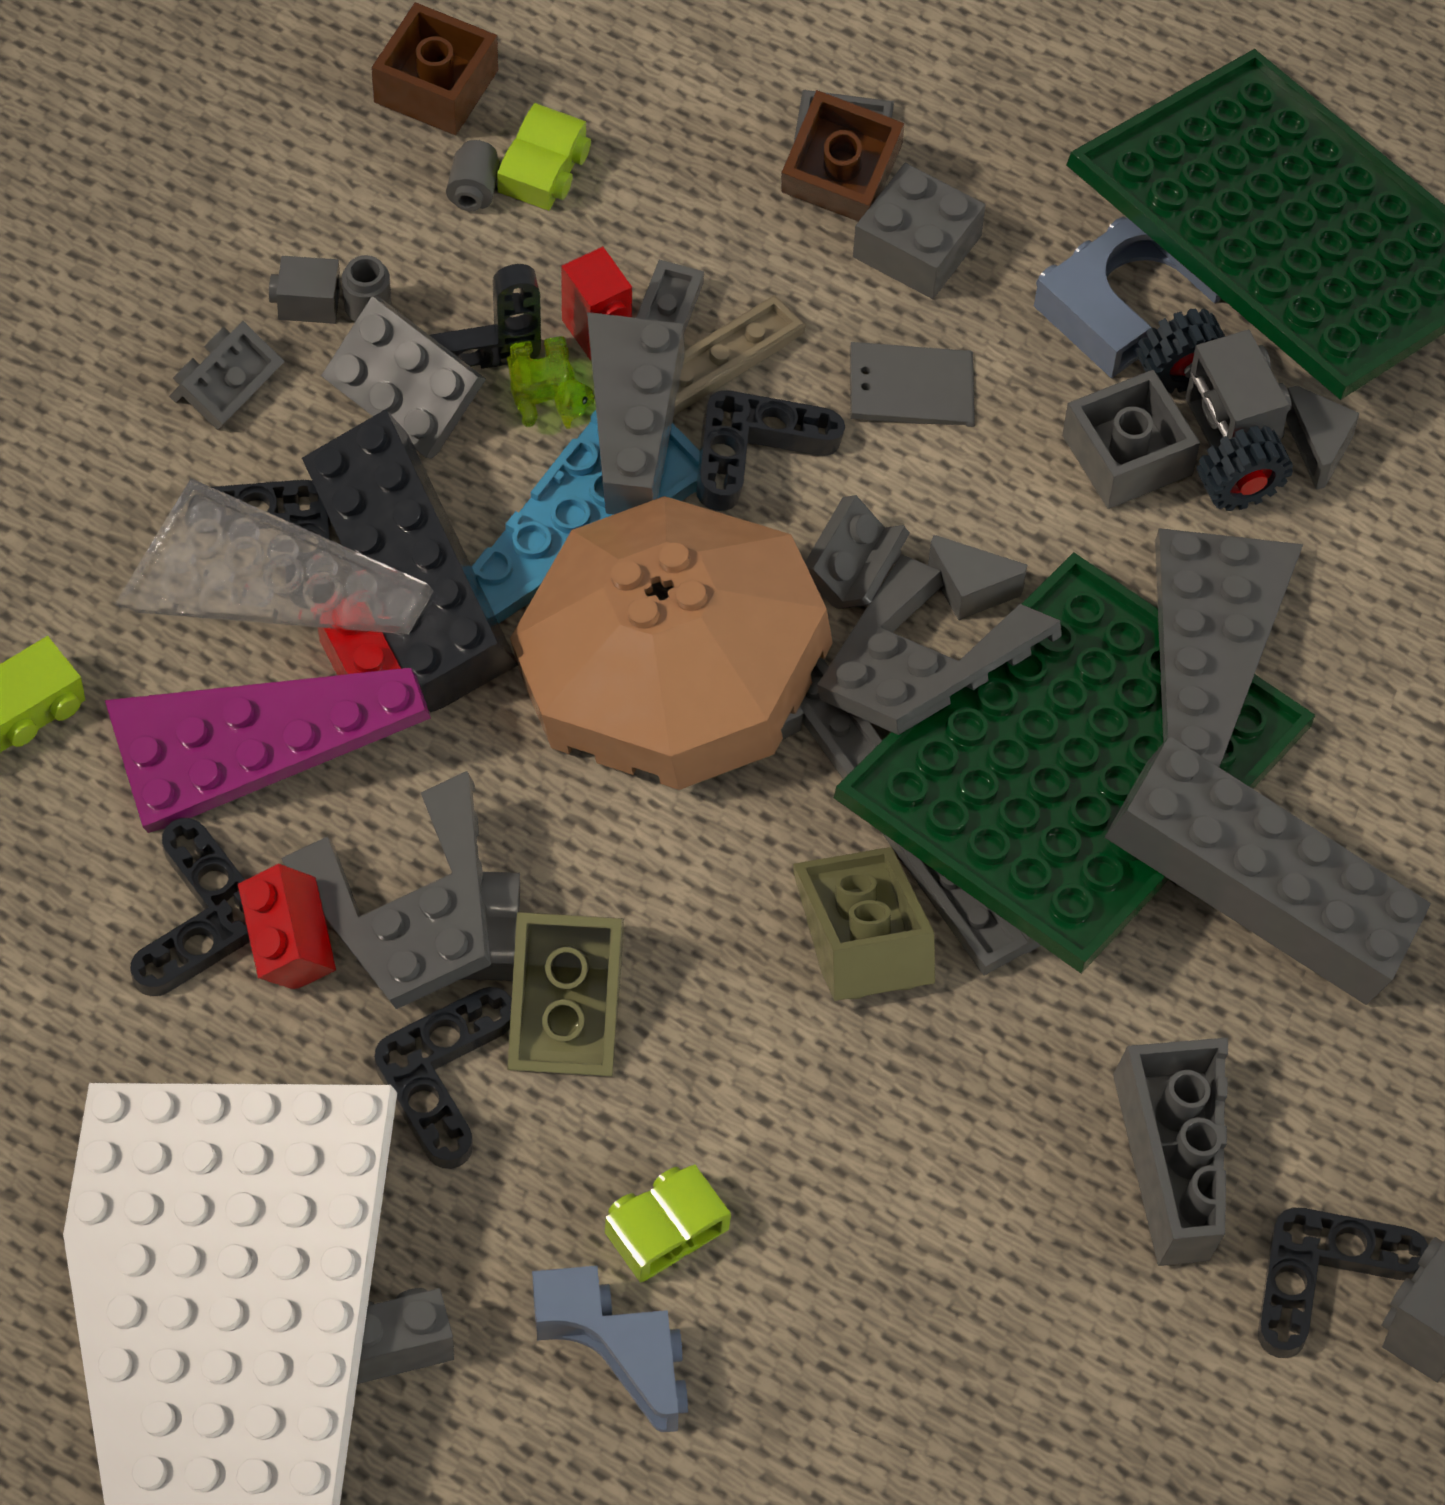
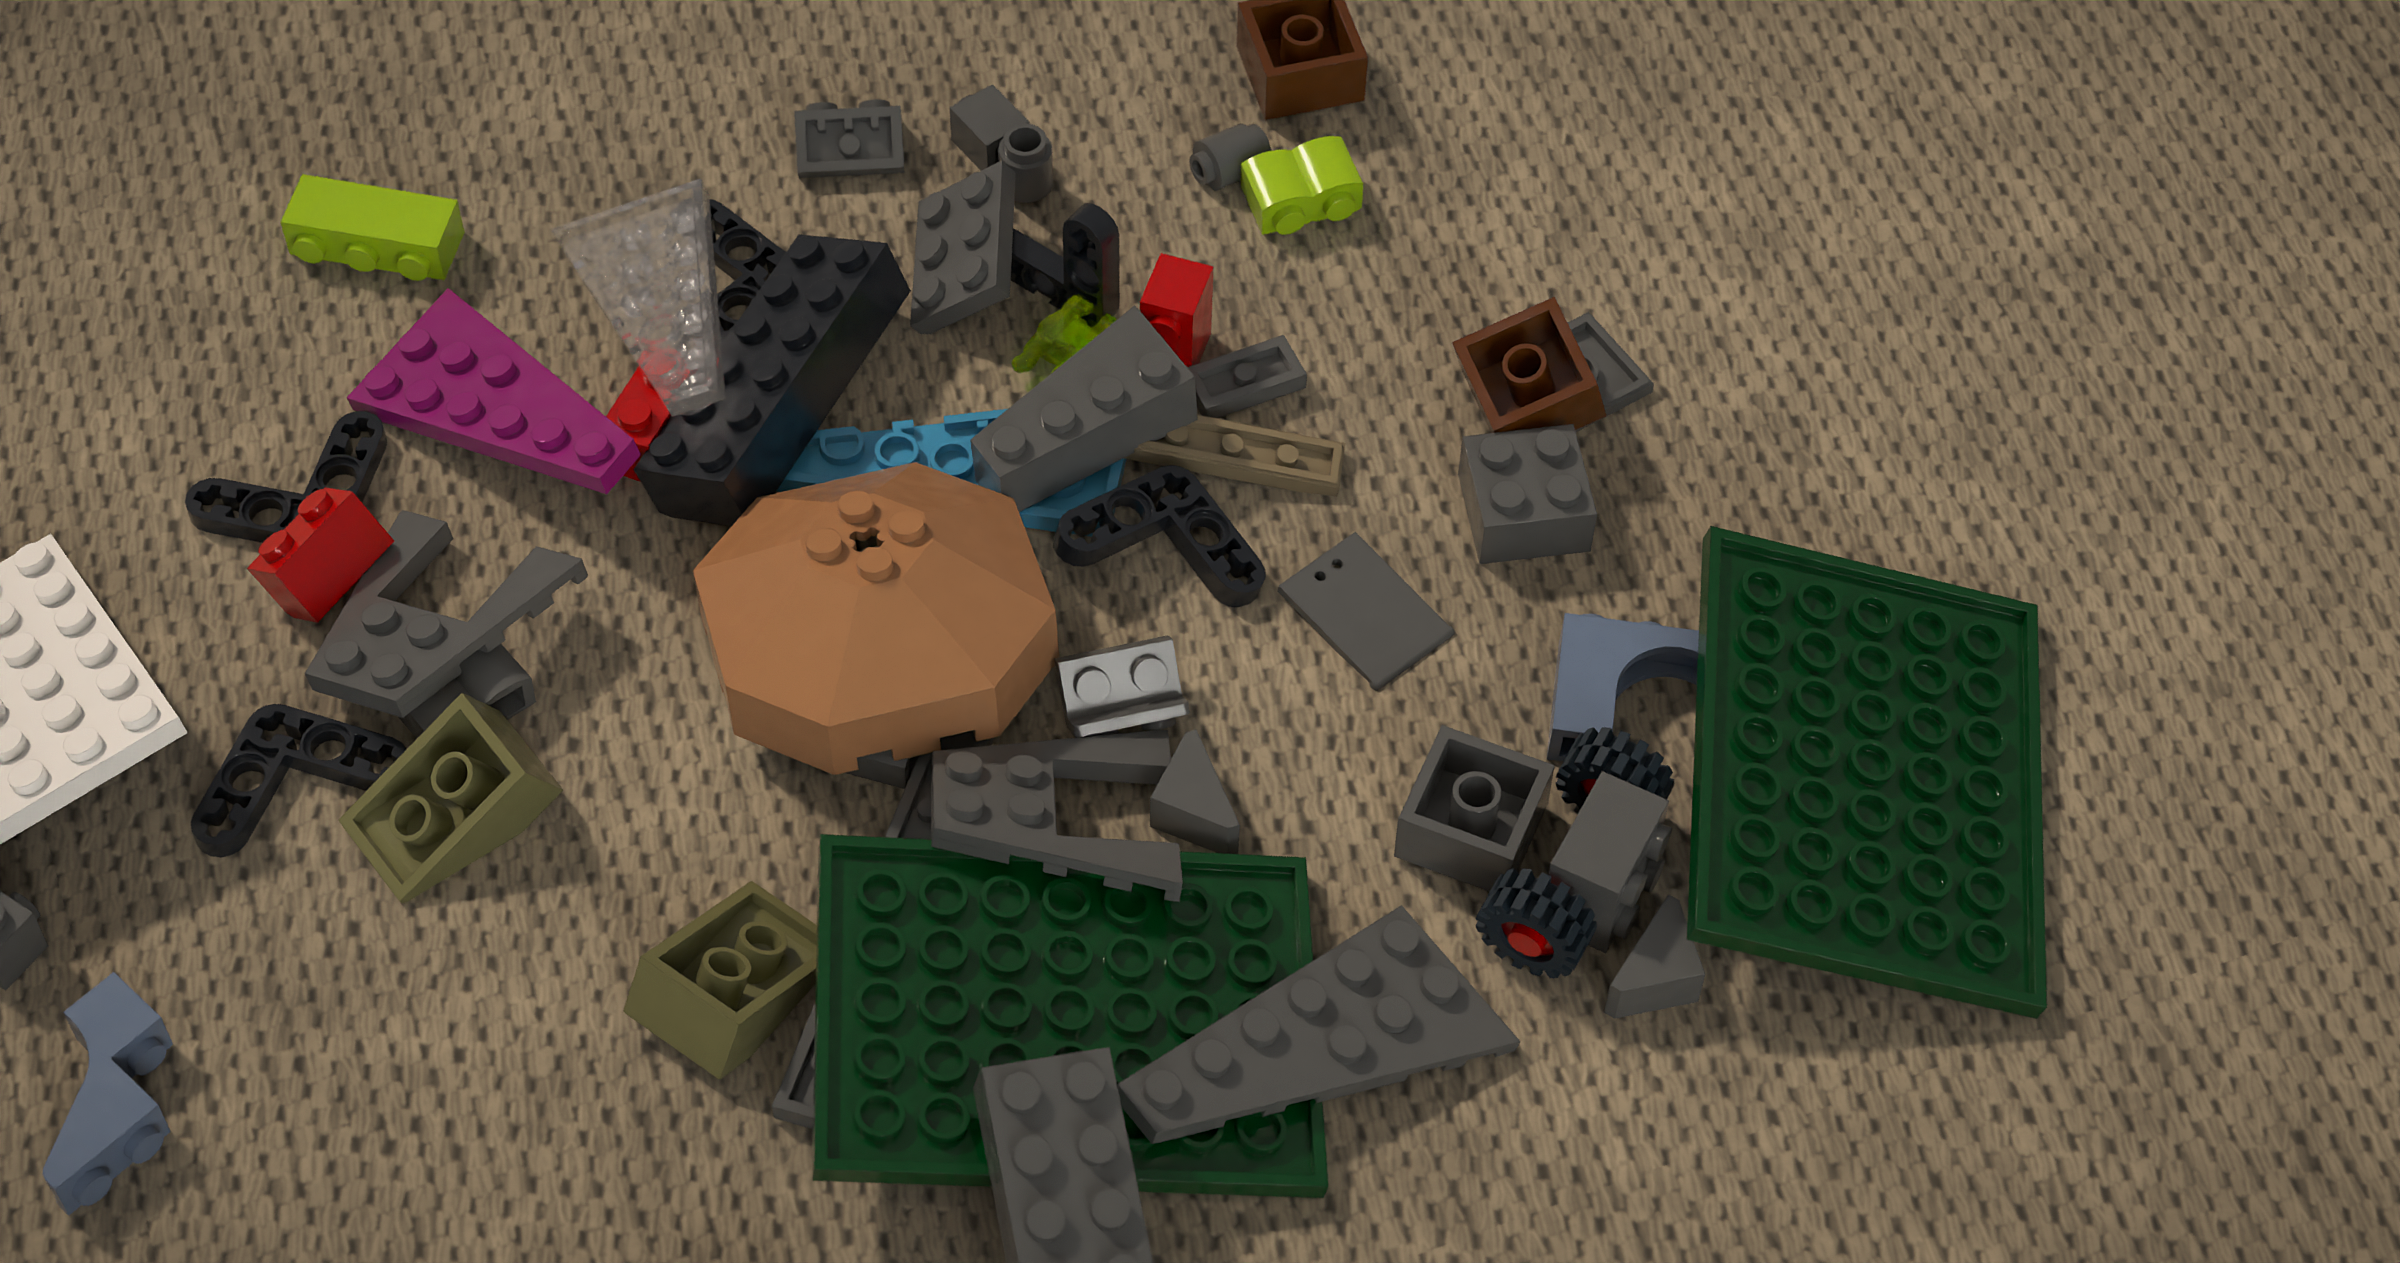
camera: 50 degrees right, 5 degrees down
lime brick [605,1164,731,1283] -> none

